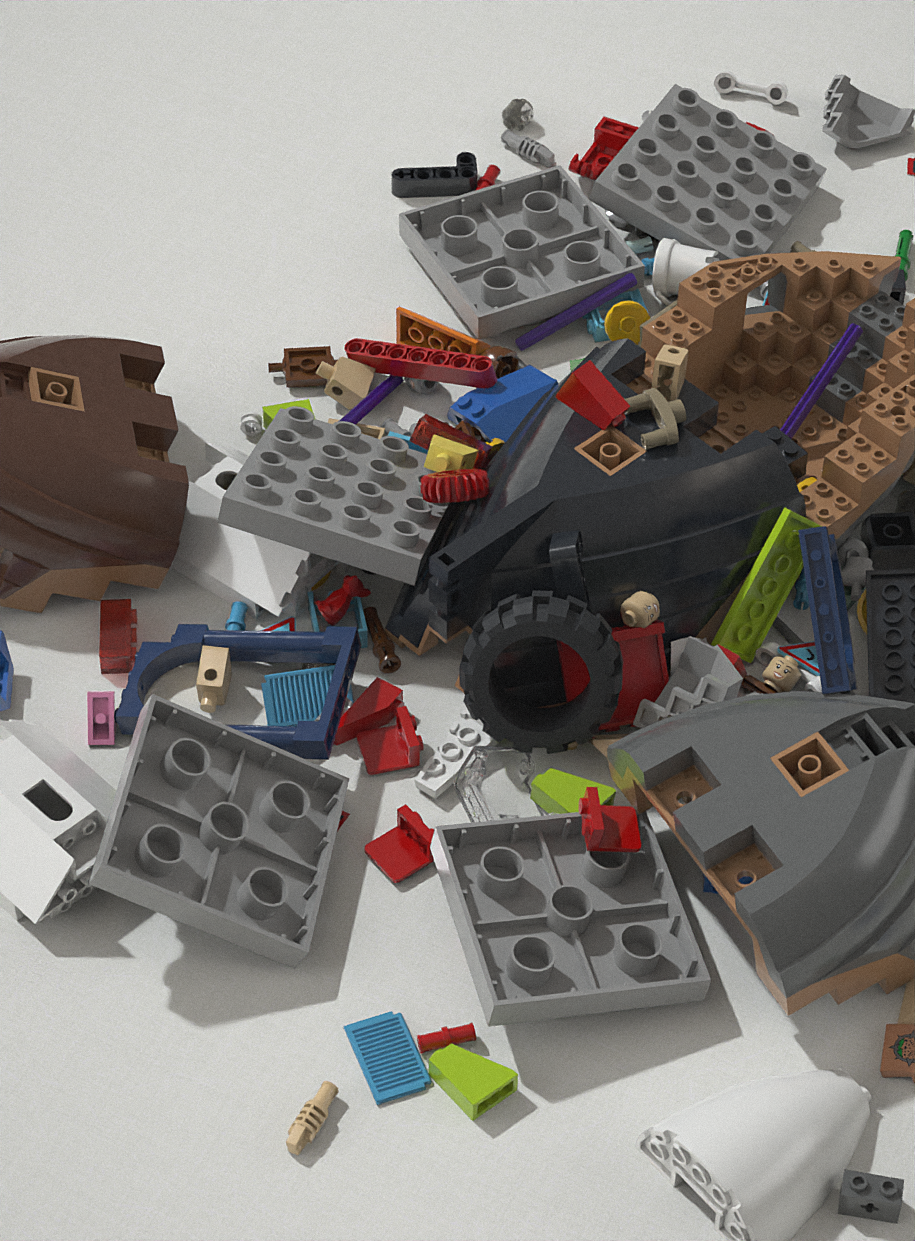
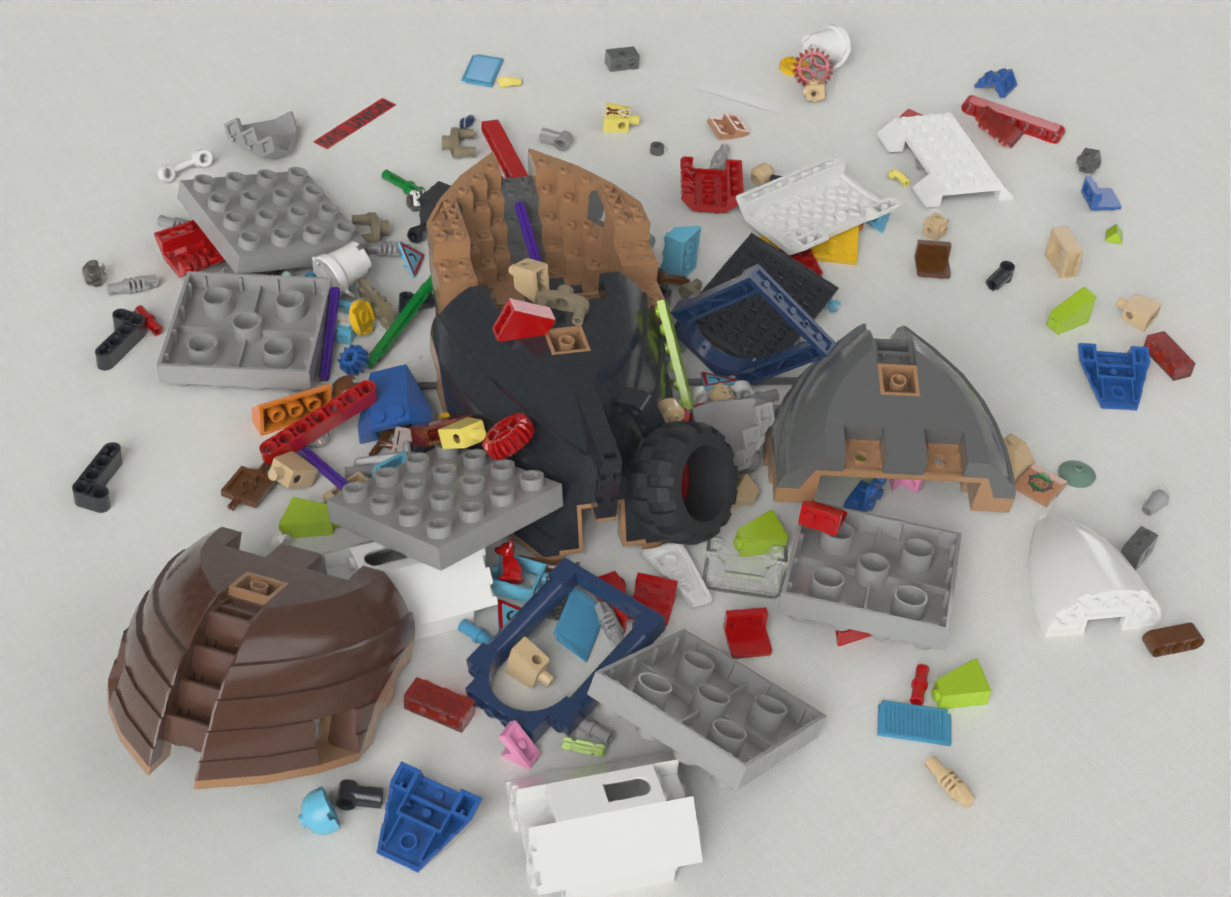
camera: 65 degrees left, 5 degrees down
none -> black beam [72,442,123,513]
none -> blue gear [337,344,370,376]

